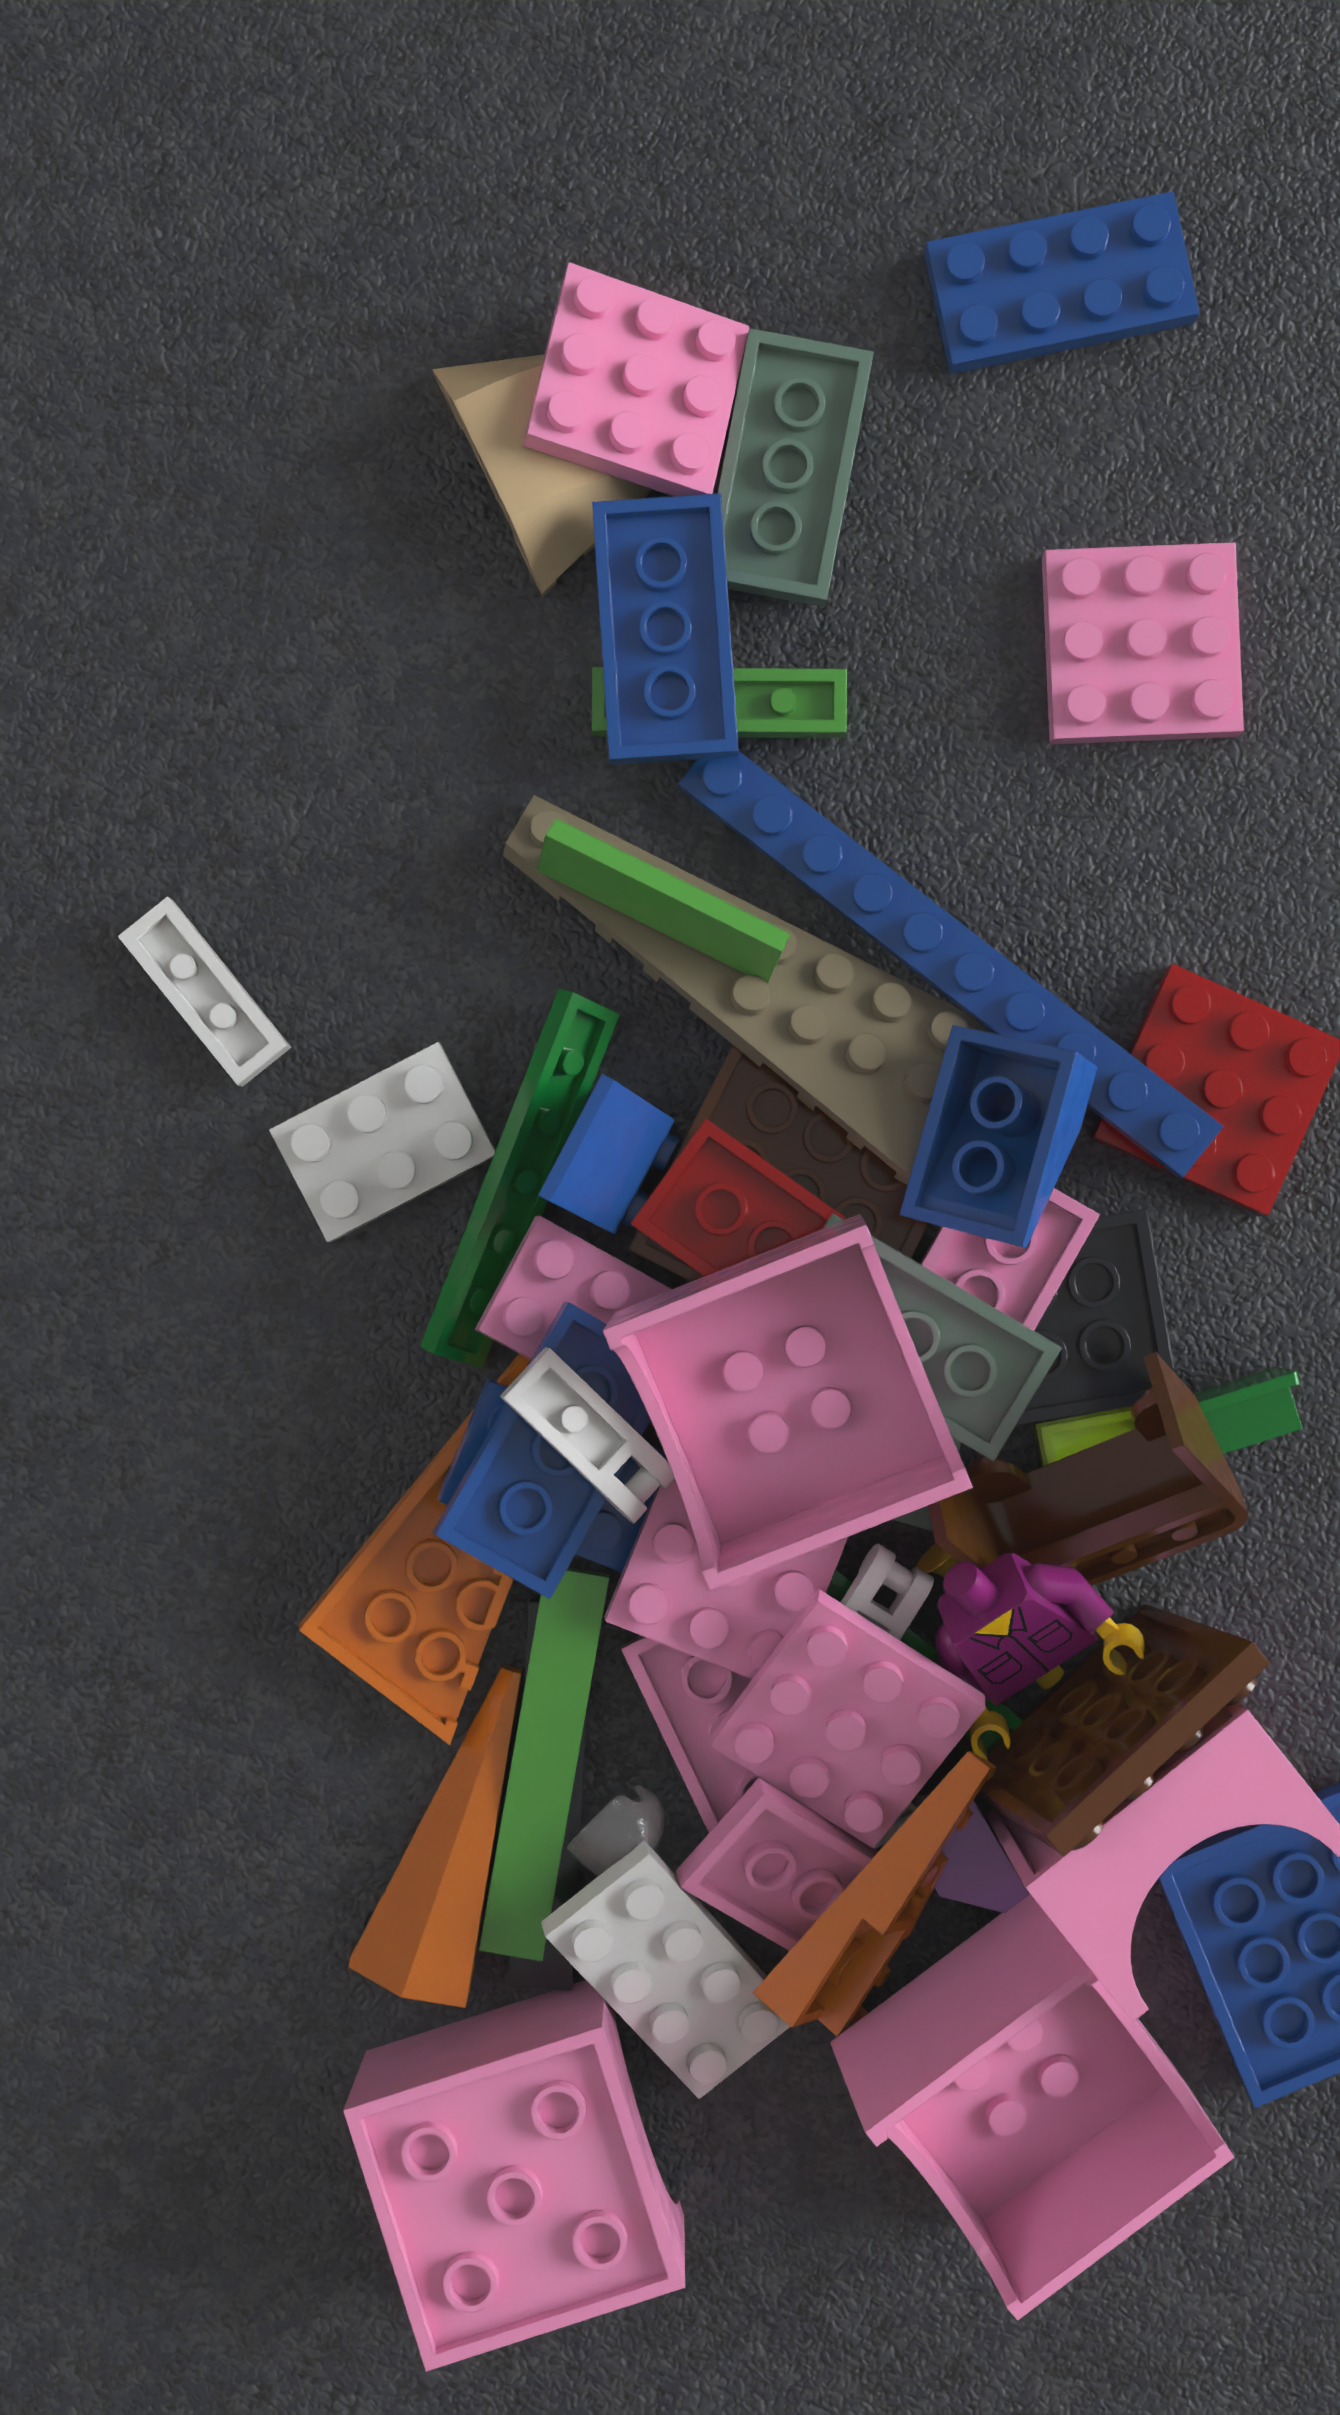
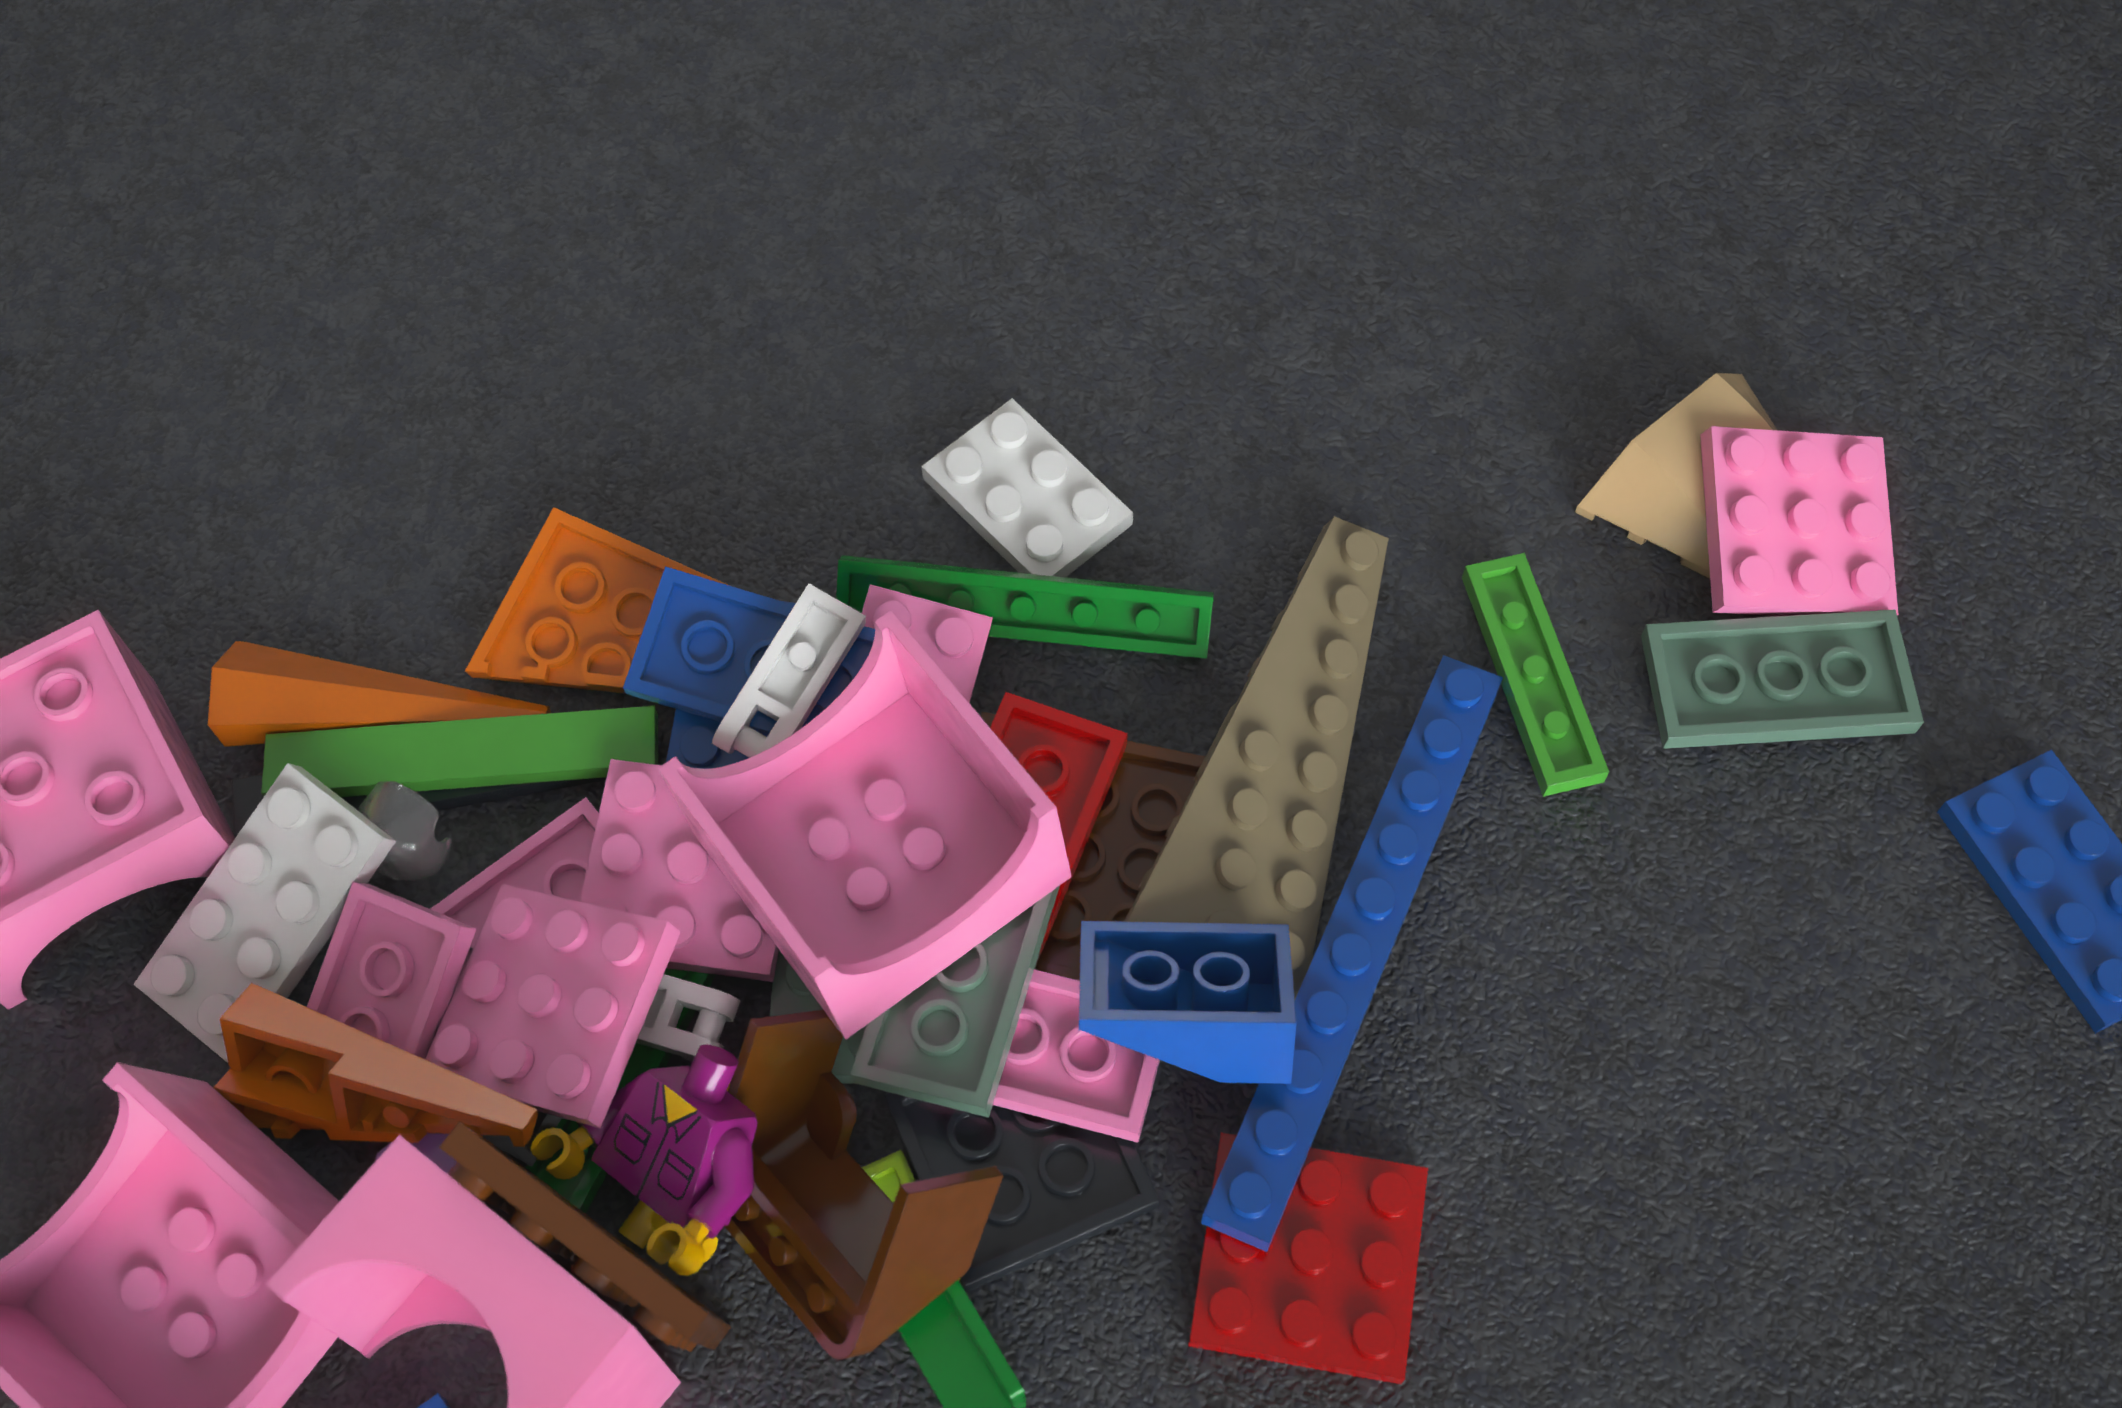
camera: 75 degrees right, 25 degrees down
white plate [118,896,291,1087] -> none
bright green tile [537,819,791,984] -> none
blue slope [538,1074,680,1235] -> none
blue plate [592,493,739,765] -> none
bright pink plate [1042,542,1244,744] -> none

